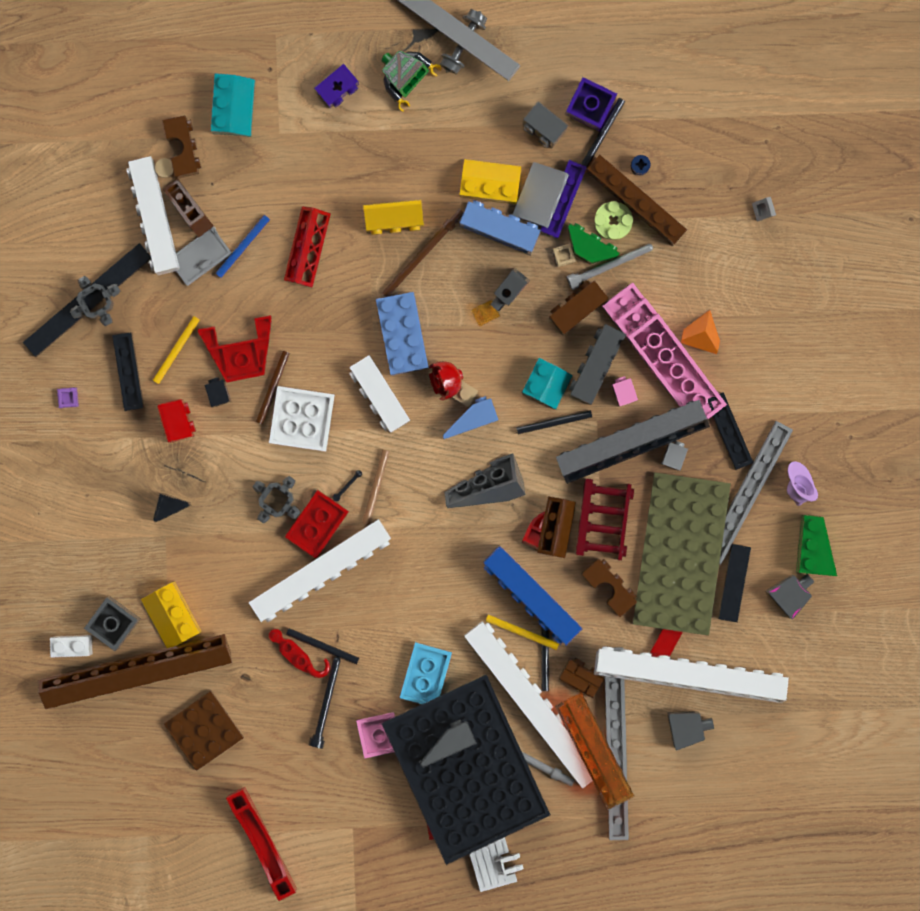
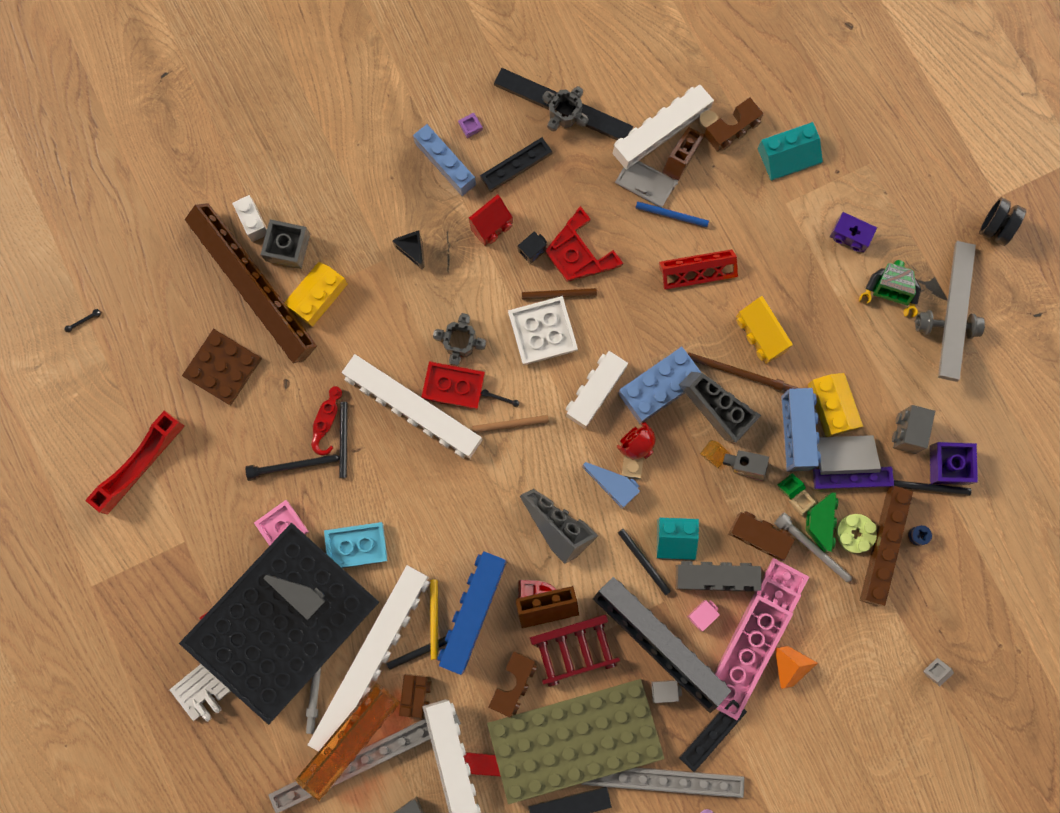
camera: 70 degrees right, 10 degrees down
yellow bar [153,316,200,384] -> none
none -> black hinge [64,309,101,333]
none -> medium blue brick [413,124,476,196]
none -> dark grey wedge [679,372,761,443]
none -> green plate [777,473,806,500]

